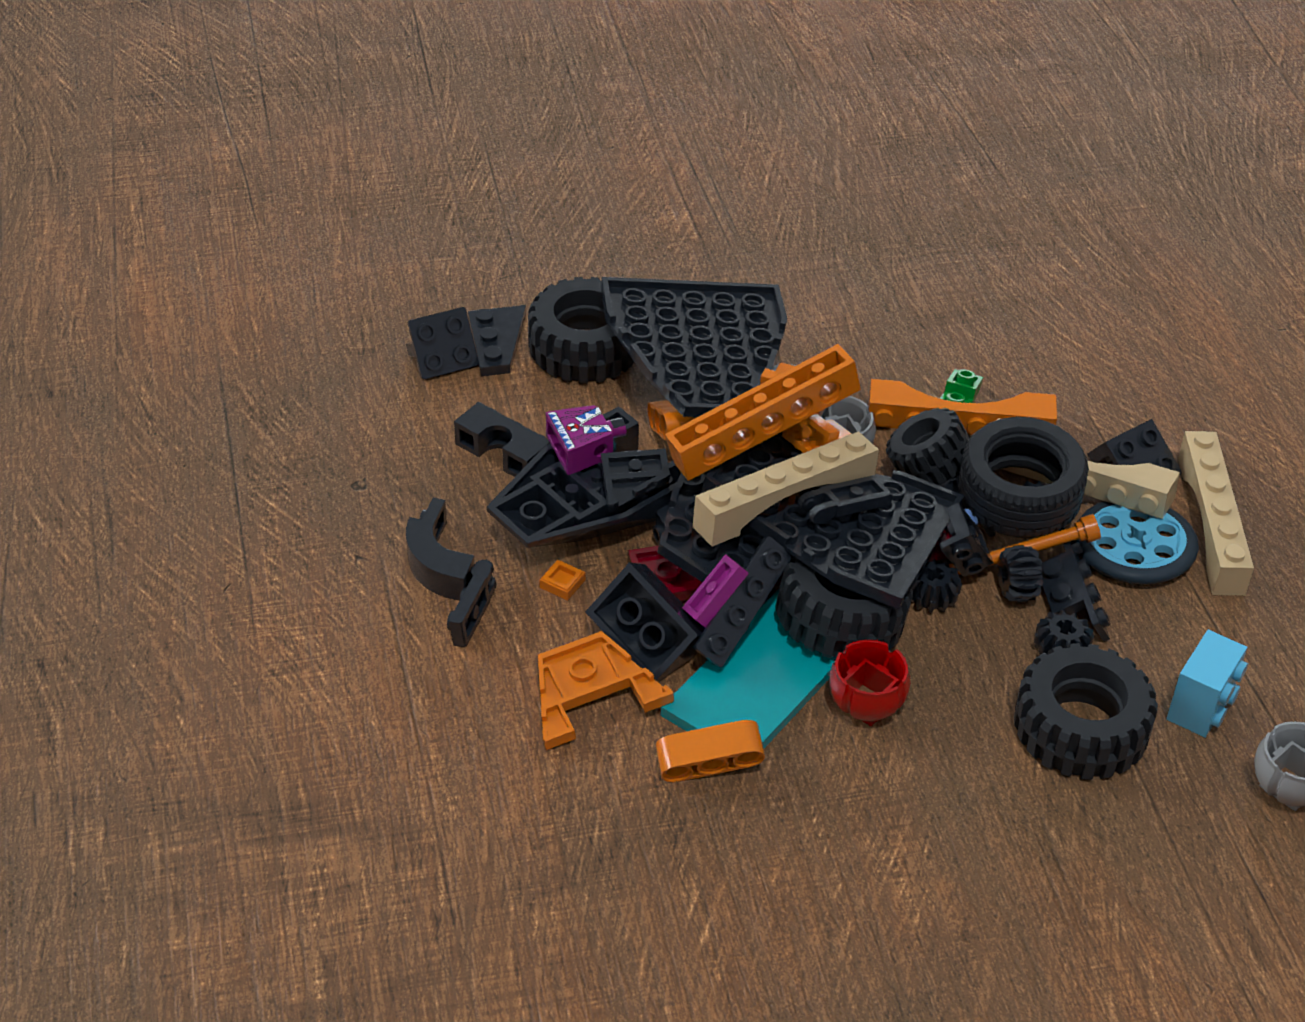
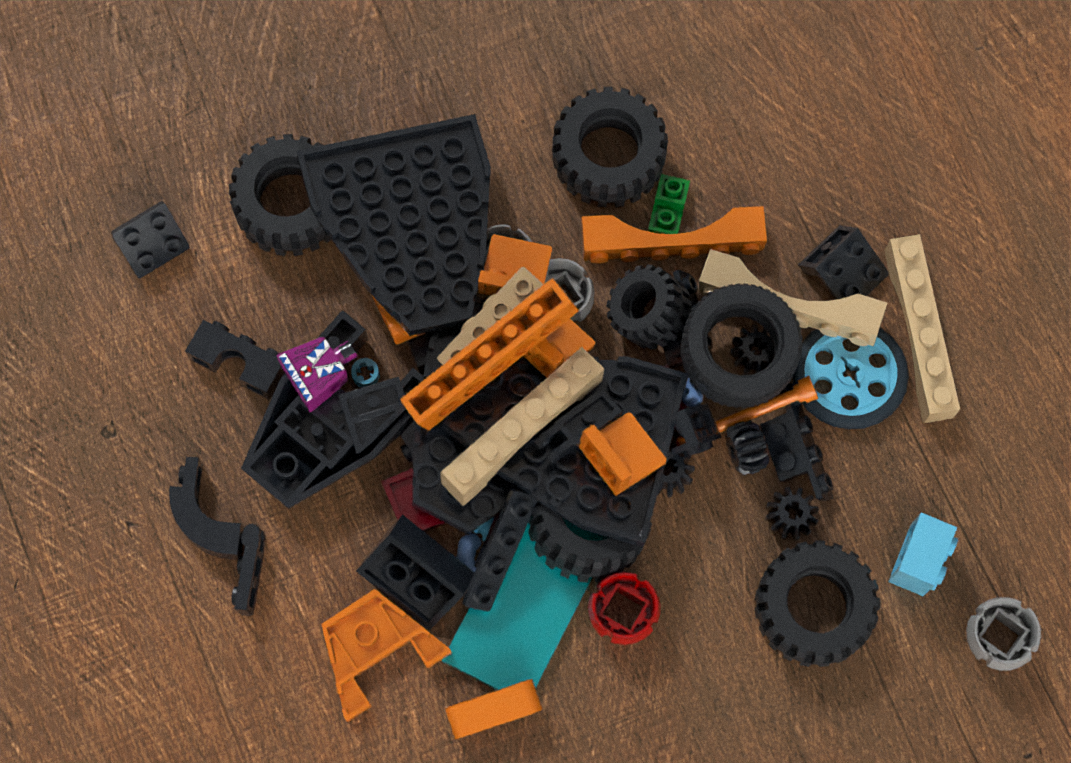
camera: 10 degrees left, 30 degrees up
black wing [468,305,526,377] -> none
orange tile [539,559,586,601] -> none
magenta panel [682,554,749,627] -> none
none -> black tyre [552,86,668,208]
none -> orange bracket [579,412,667,496]

